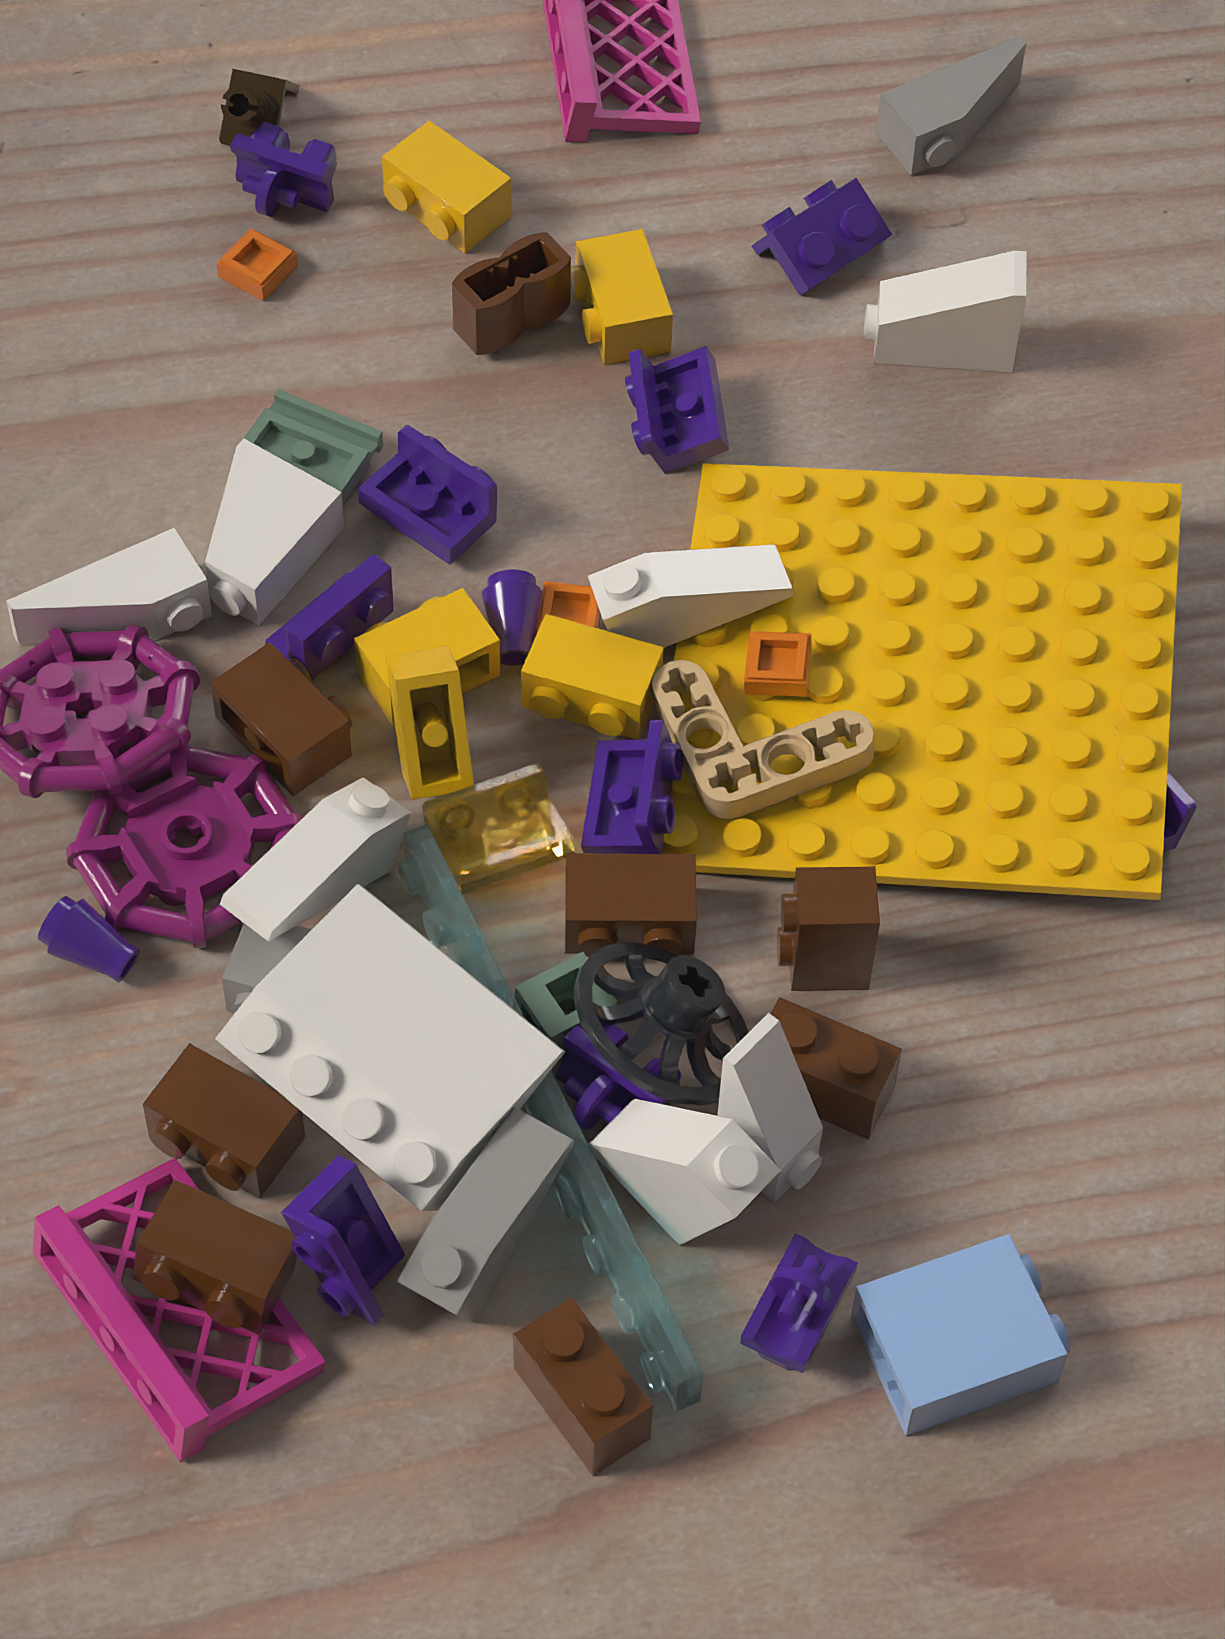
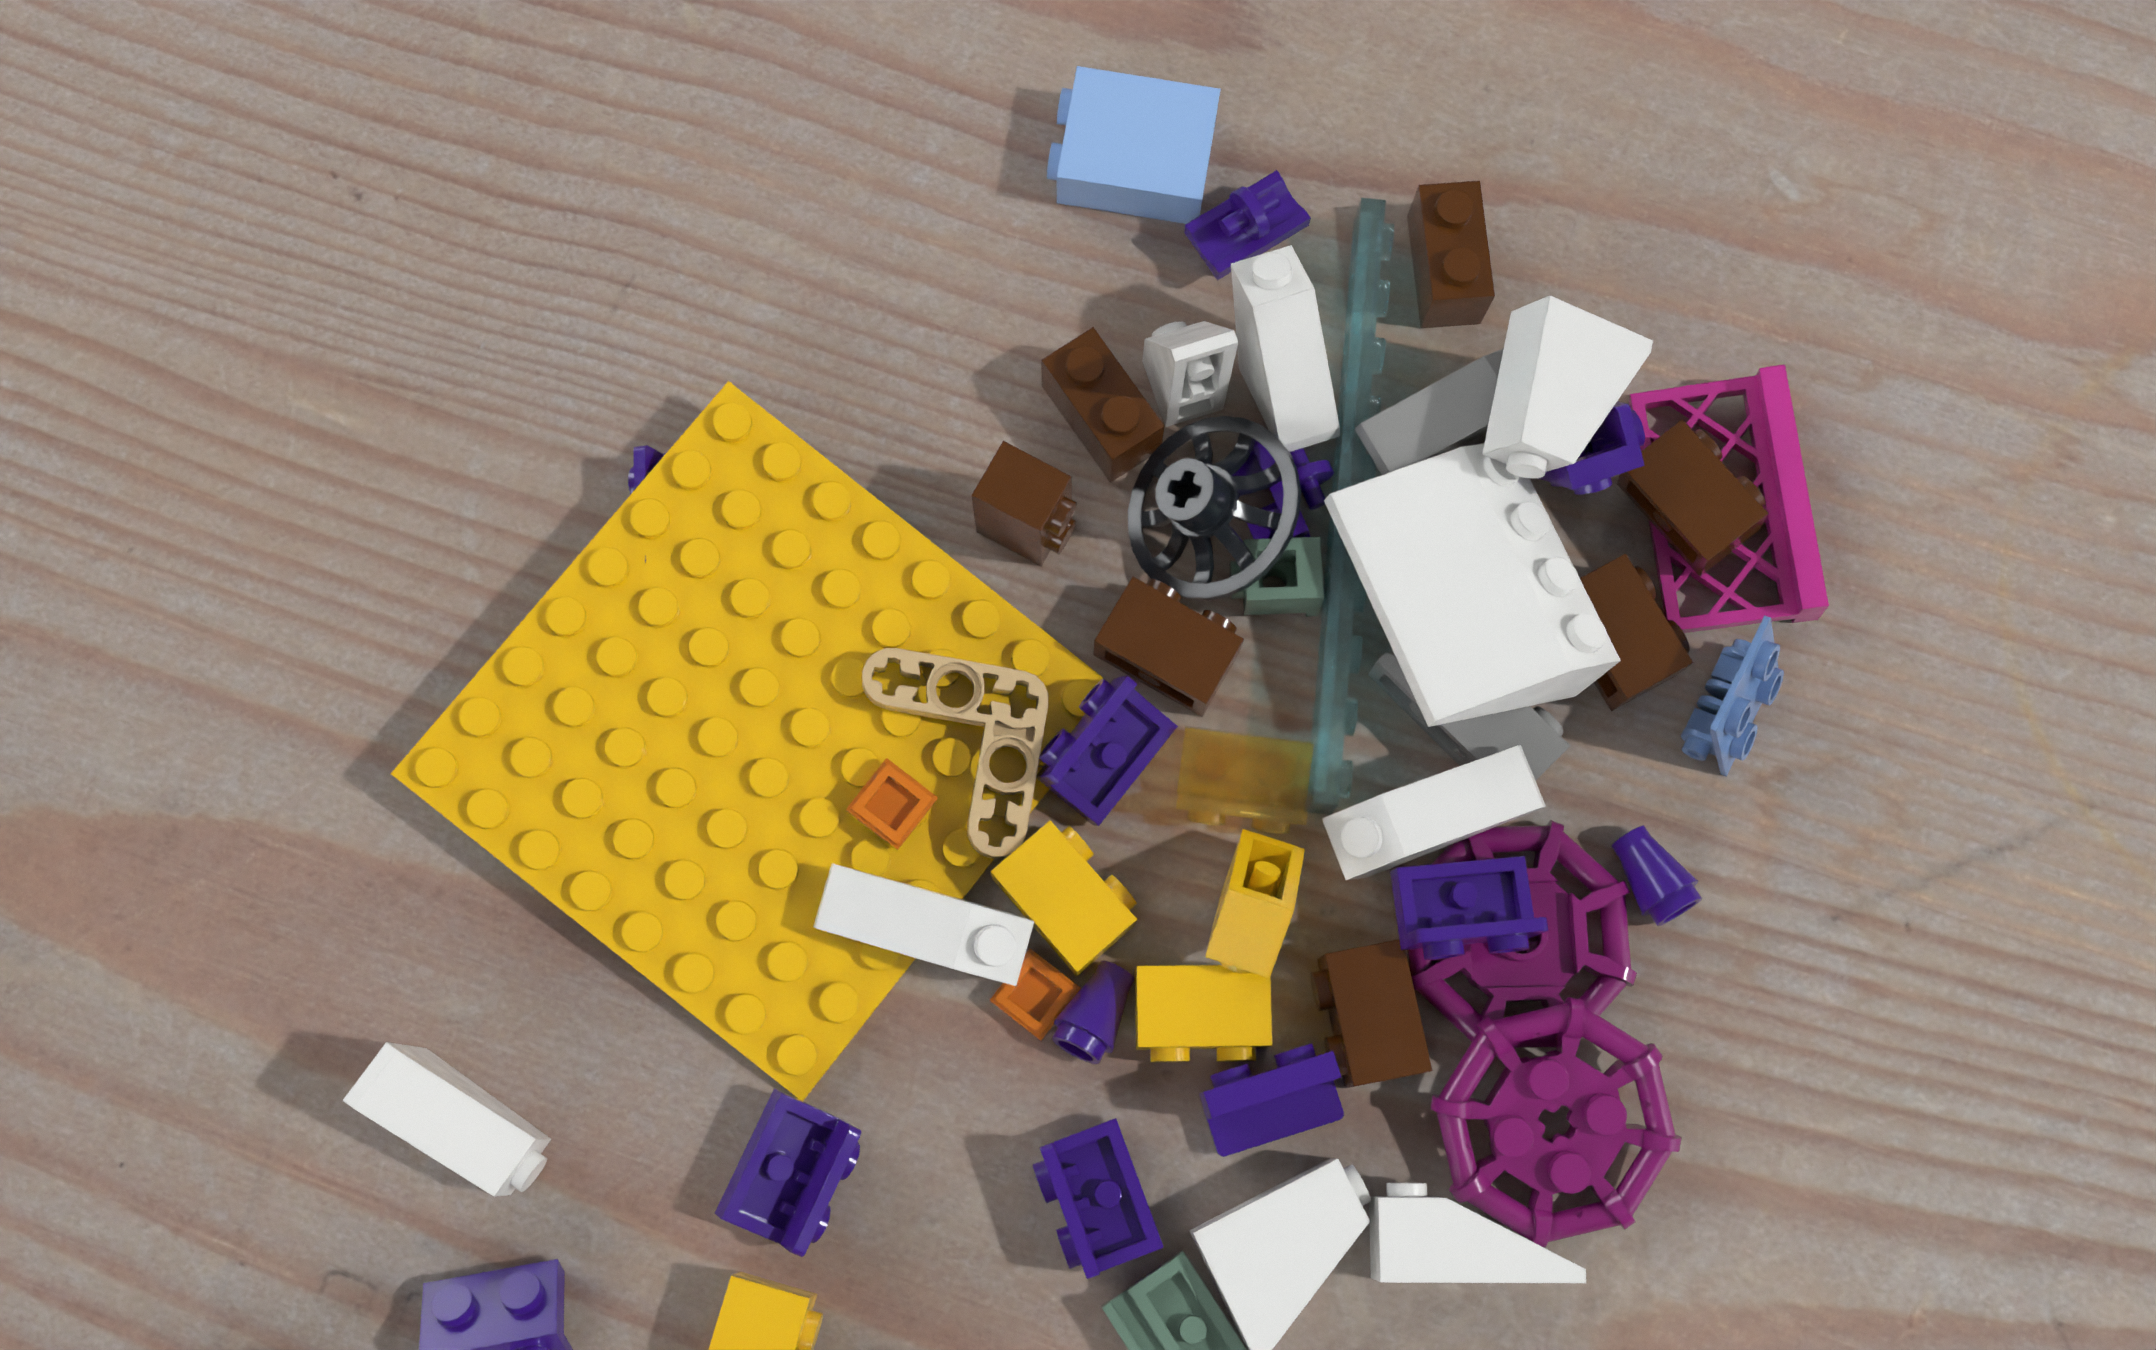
camera: 150 degrees left, 20 degrees up
none -> dark purple bracket [1390,856,1549,960]
none -> white slope [1482,296,1653,478]
none -> medium blue hinge [1681,615,1784,777]

